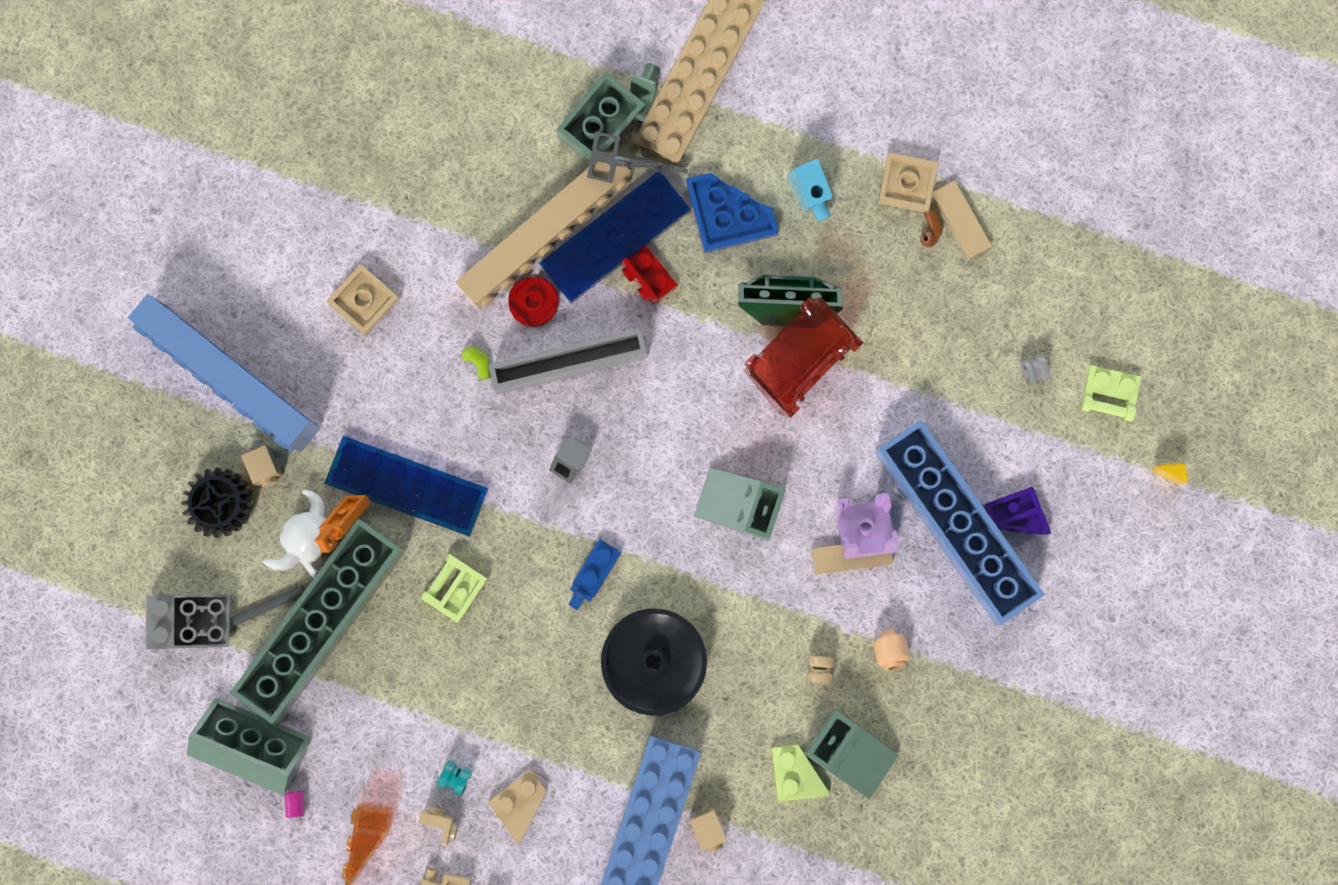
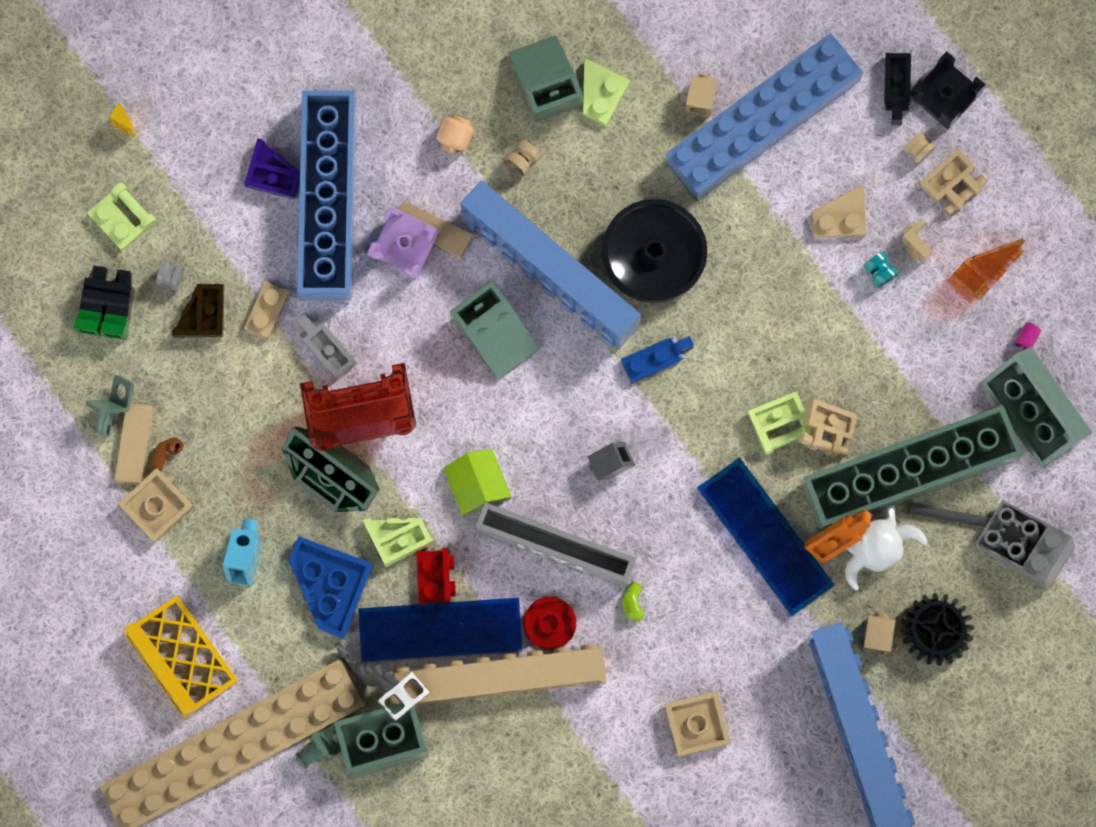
camera: 145 degrees left, 5 degrees down
none -> black hips [73,265,135,340]
none -> sand green bracket [86,375,134,436]
none -> yellow fence [124,595,238,720]
none -> dark brown wing [172,284,225,338]
none -> tan plate [244,281,290,340]
none -> light grey hinge [296,313,357,380]
none -> yellowish green wing [363,518,434,567]
none -> lime slope [443,449,512,517]
none -> medium blue brick [460,180,641,349]
none -> tan plate [799,399,857,458]

